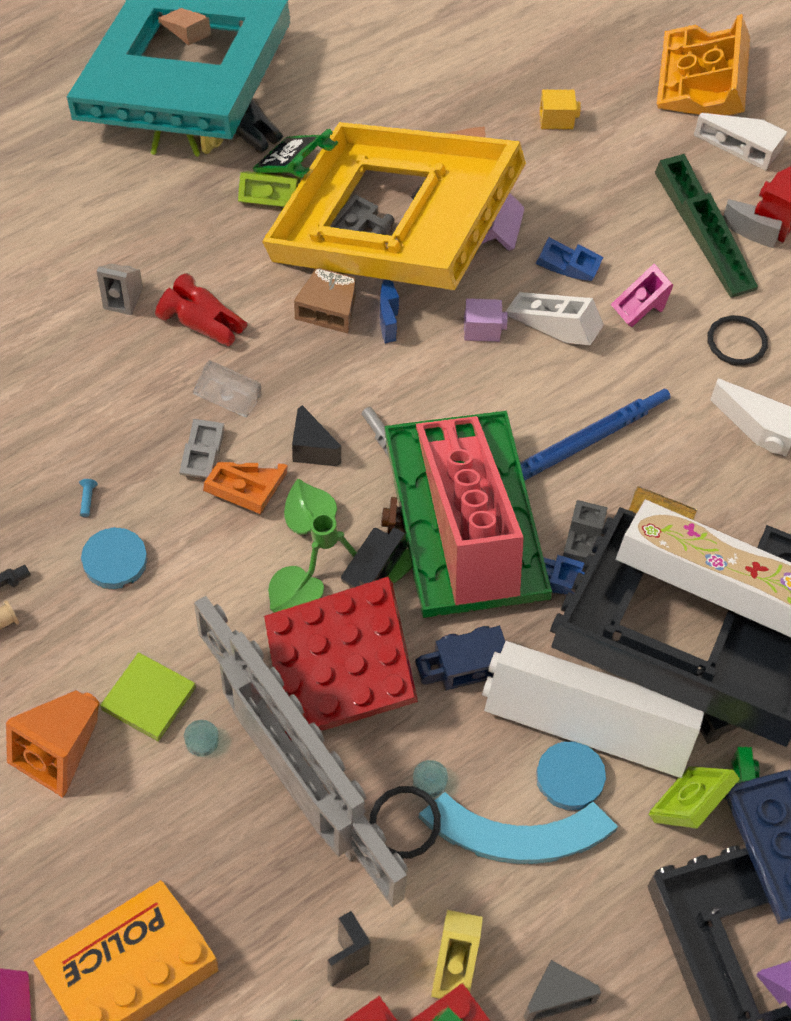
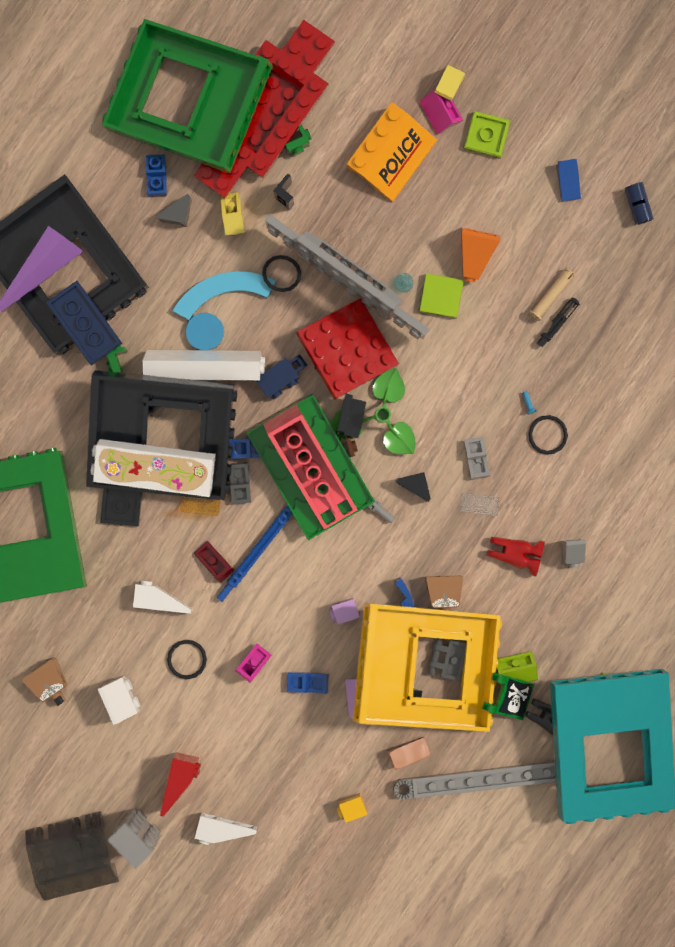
camera: 165 degrees right, 30 degrees up
dark azure tile [81,527,148,589] -> none
nougat slope [158,8,211,45] -> none
orange wing [203,462,288,514] -> none
clear light blue tile [413,760,448,797] -> none
white slope [505,292,604,345] -> none
lime tile [648,766,740,829] -> none
dark green slope [655,153,758,298] -> none
light orange piece [657,14,750,116] -> none
light grey slope [723,199,782,248] -> none
none -> dark red slope [193,540,234,583]
none -> light grey plate [394,761,556,800]
none -> black piece [528,415,568,455]

